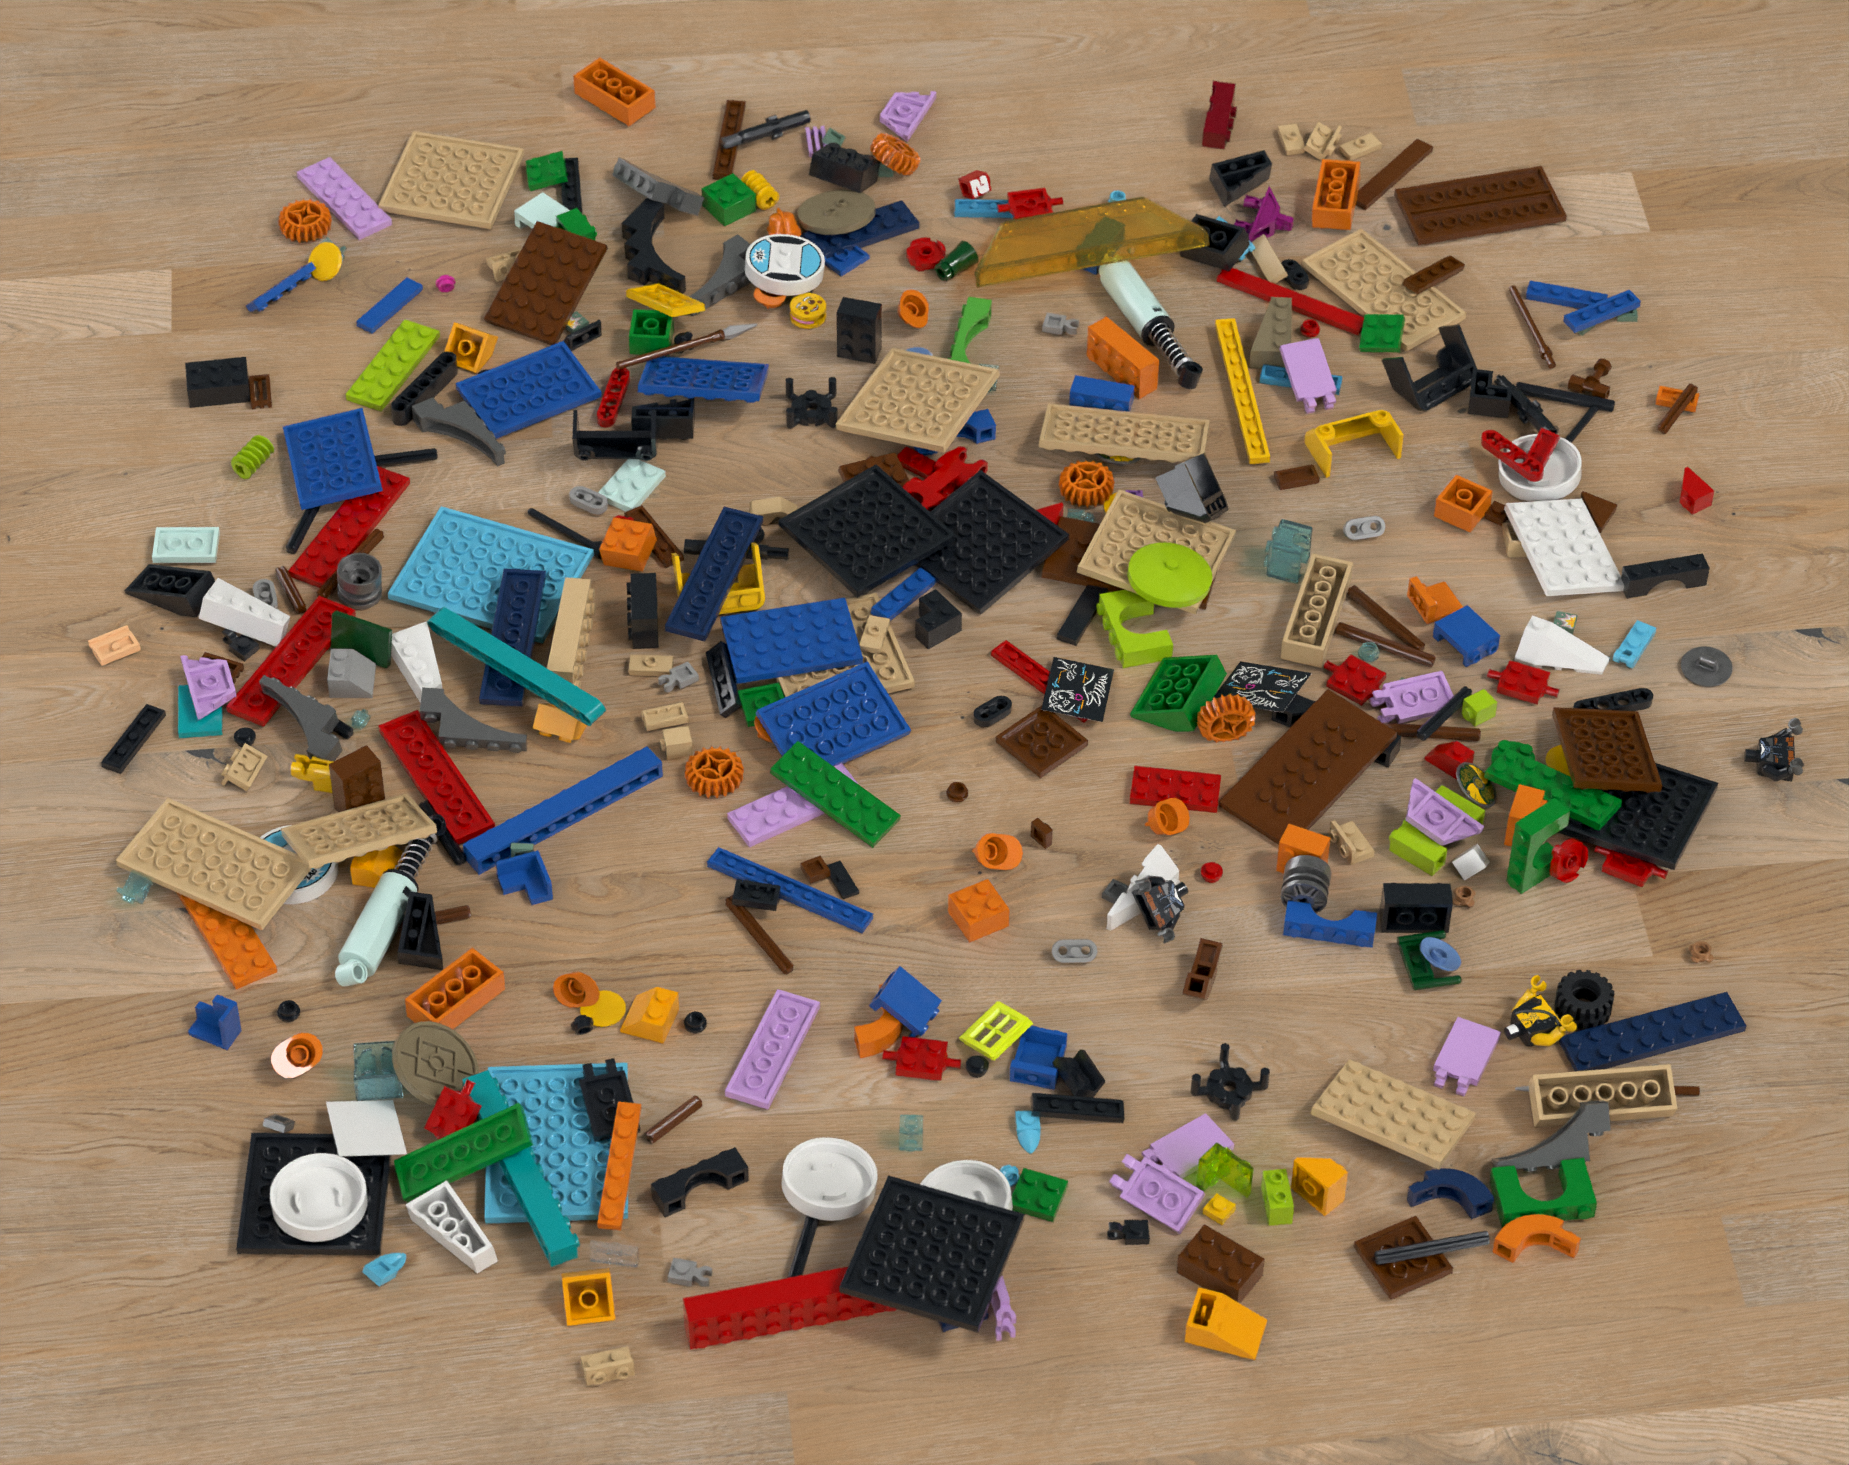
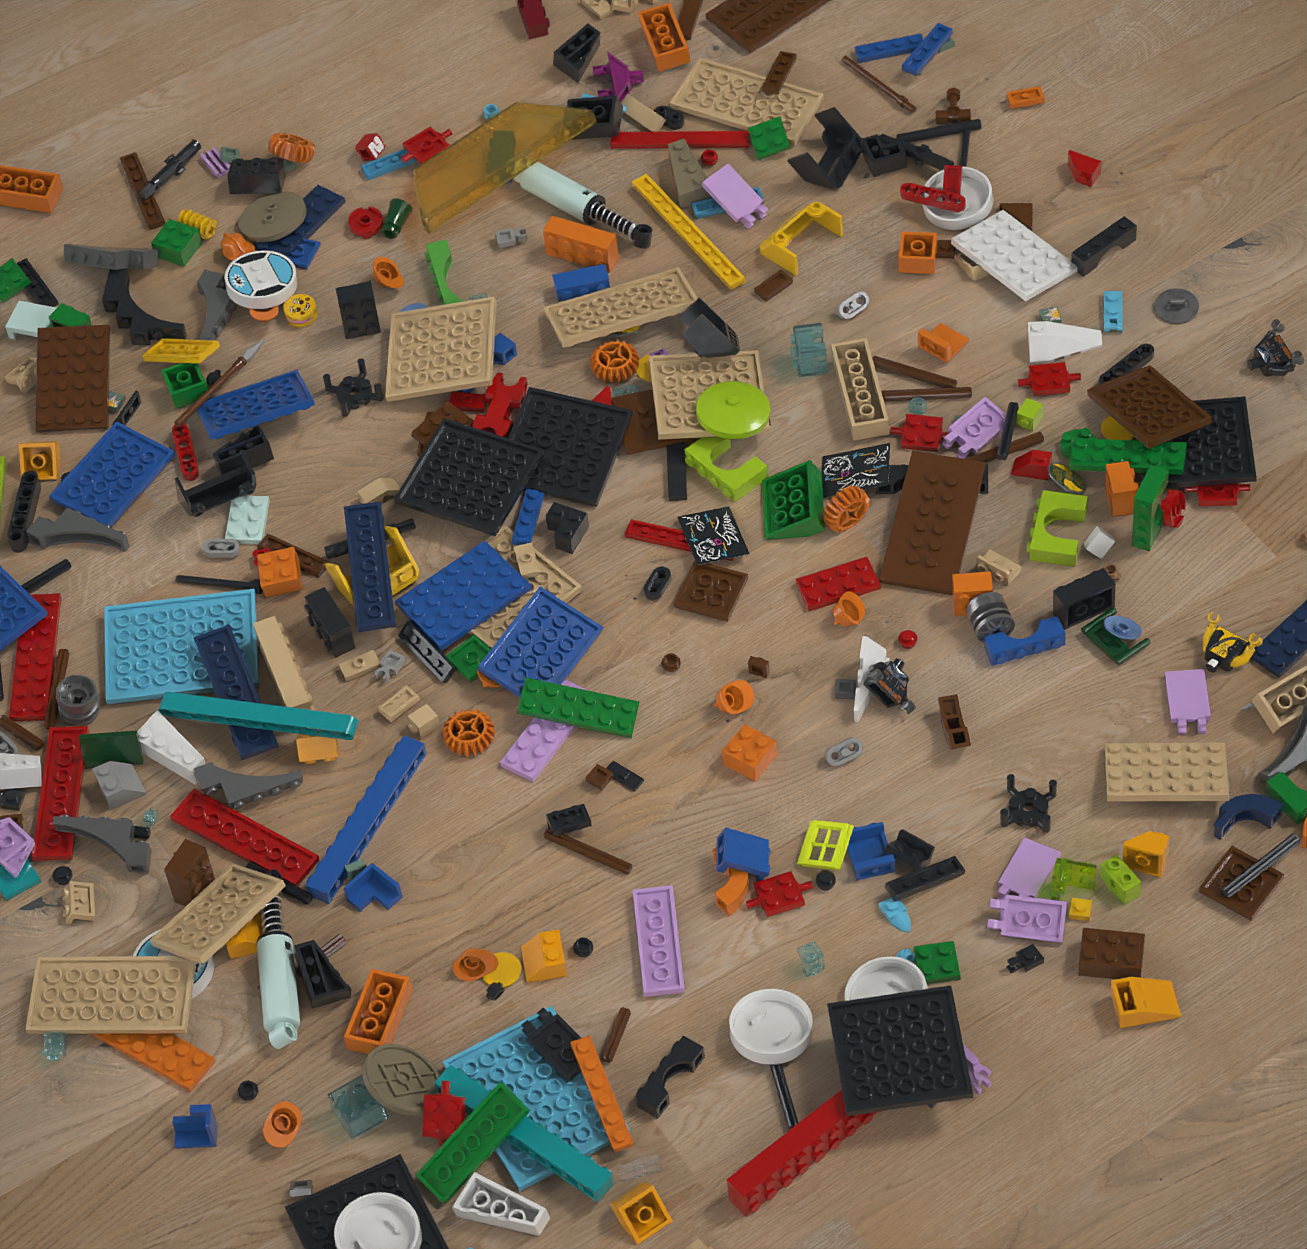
camera: 20 degrees left, 5 degrees up
yellow plate [291,754,334,793] -> none
white sticker [326,1100,407,1156] -> none
light grey plate [668,1258,712,1287] -> none
blue tile [707,847,873,934] -> none
lavender wing [880,91,936,142] -> none
lavender wing [1405,778,1484,846] -> none
blue panel [1433,605,1500,667] -> none
black tyre [1554,970,1615,1030] -> none
reddish brown axle [1657,383,1698,434] -> none

